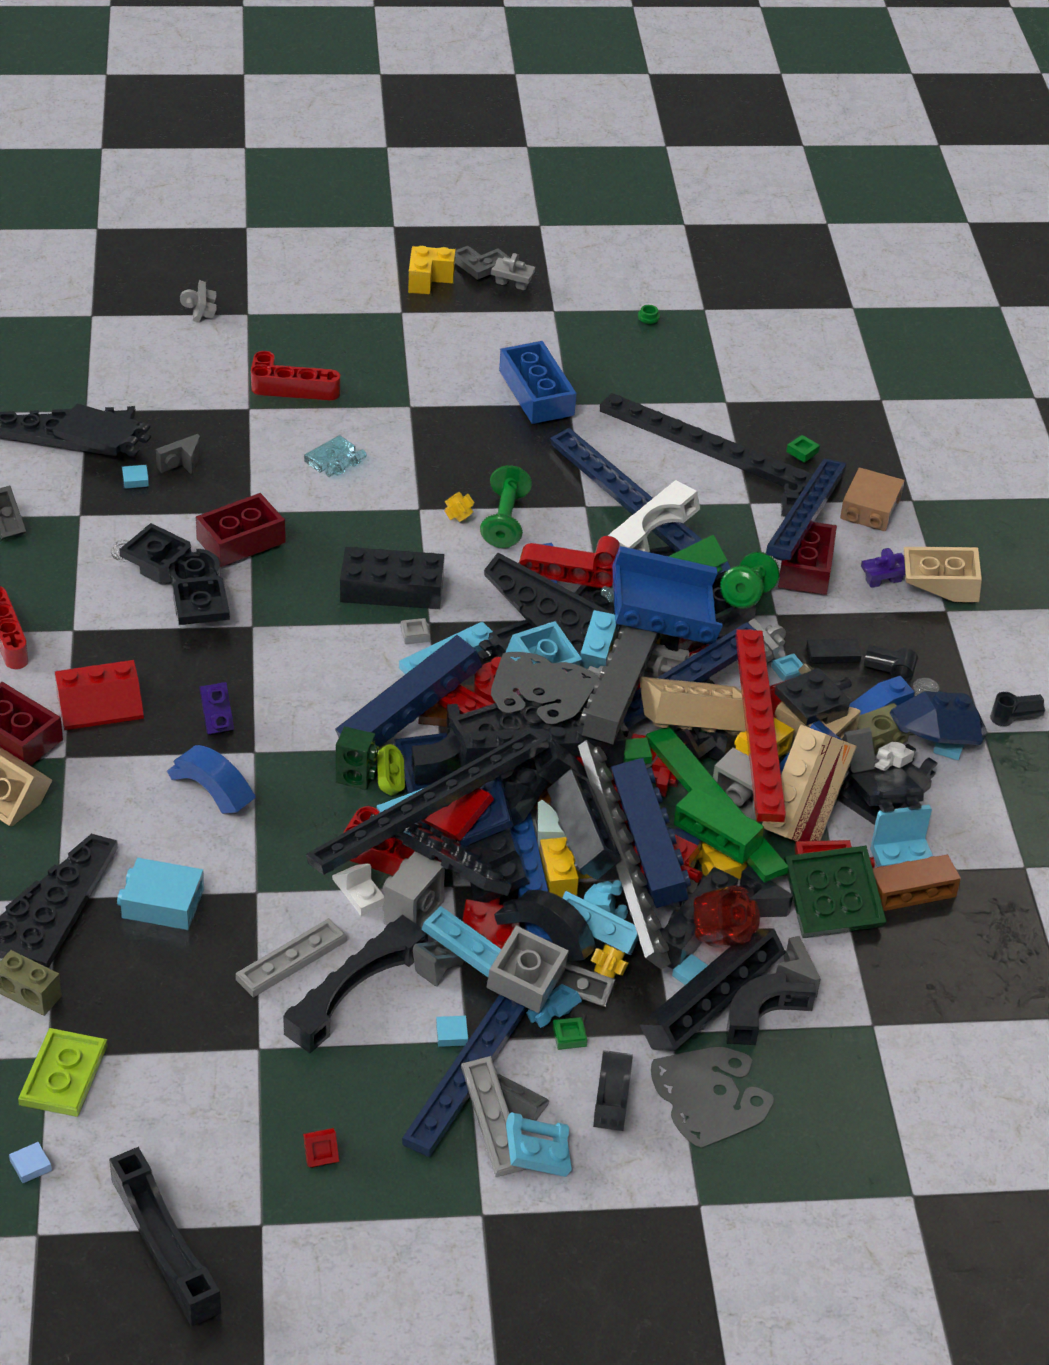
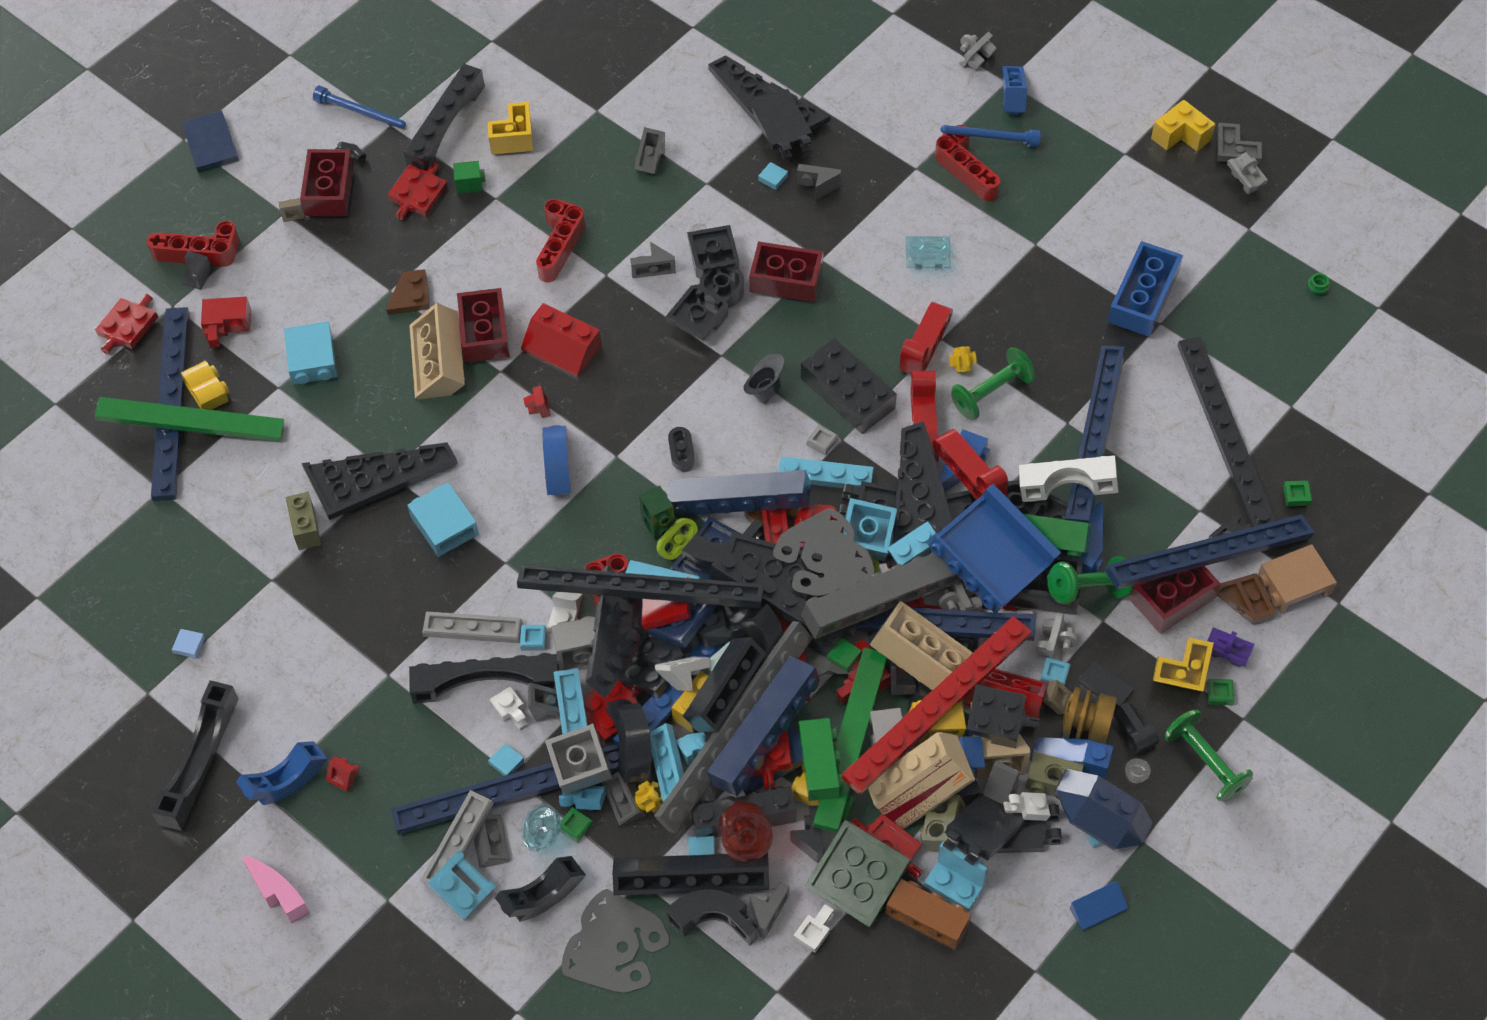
camera: 50 degrees right, 15 degrees up
lime tile [18,1028,108,1117] -> none
dark purple hips [199,682,234,734] -> none
tan slope [903,547,982,602] -> none
black piece [990,692,1045,726] -> none
none -> blue arch [236,741,328,805]
none -> bright pink slope [242,855,309,923]
none -> white plate [489,687,528,730]
none -> medium azure tile [520,625,546,651]
none -> clear light blue piece [521,803,561,851]
none -> red tile [523,386,551,418]
none -> dark grey slope [630,242,676,279]
none -> white slope [655,656,710,691]
none -> black plate [668,427,695,470]
none -> black piece [743,353,785,404]
none -> white plate [793,904,834,953]
none -> red beam [899,302,953,375]
none -> red beam [910,371,939,462]
none -> olive brick [920,795,967,852]
none -> blue piece [940,125,1041,147]
none -> blue slope [1002,66,1027,115]
none -> pearl gold wheel [1062,687,1117,744]
none -> blue slope [1070,881,1128,931]
none -> yellow brick [1153,637,1213,691]
none -> green hose [1165,710,1253,802]
none -> green tile [1207,679,1234,706]
none -> reddish brown wing [1217,573,1276,624]

